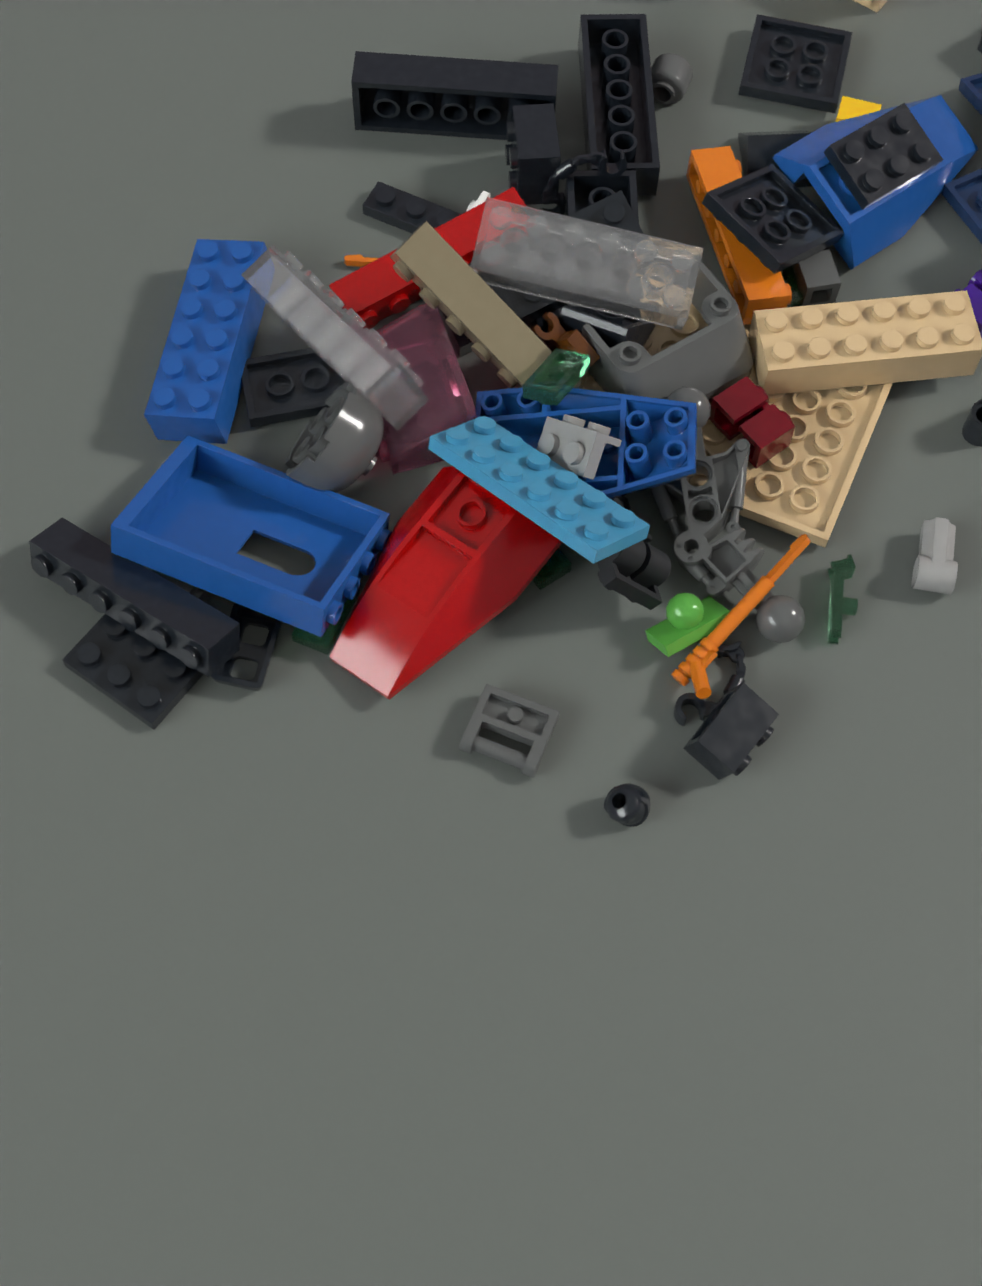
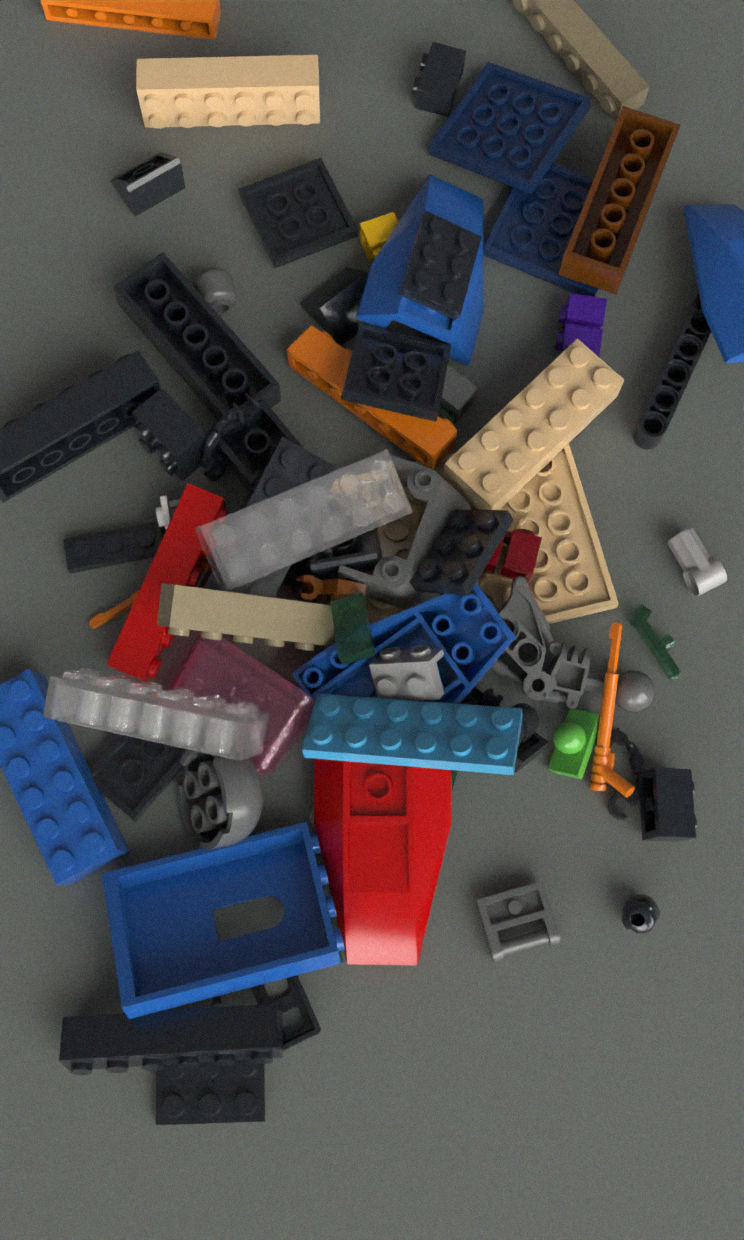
camera: 40 degrees left, 10 degrees up
none -> black plate [410,509,514,595]

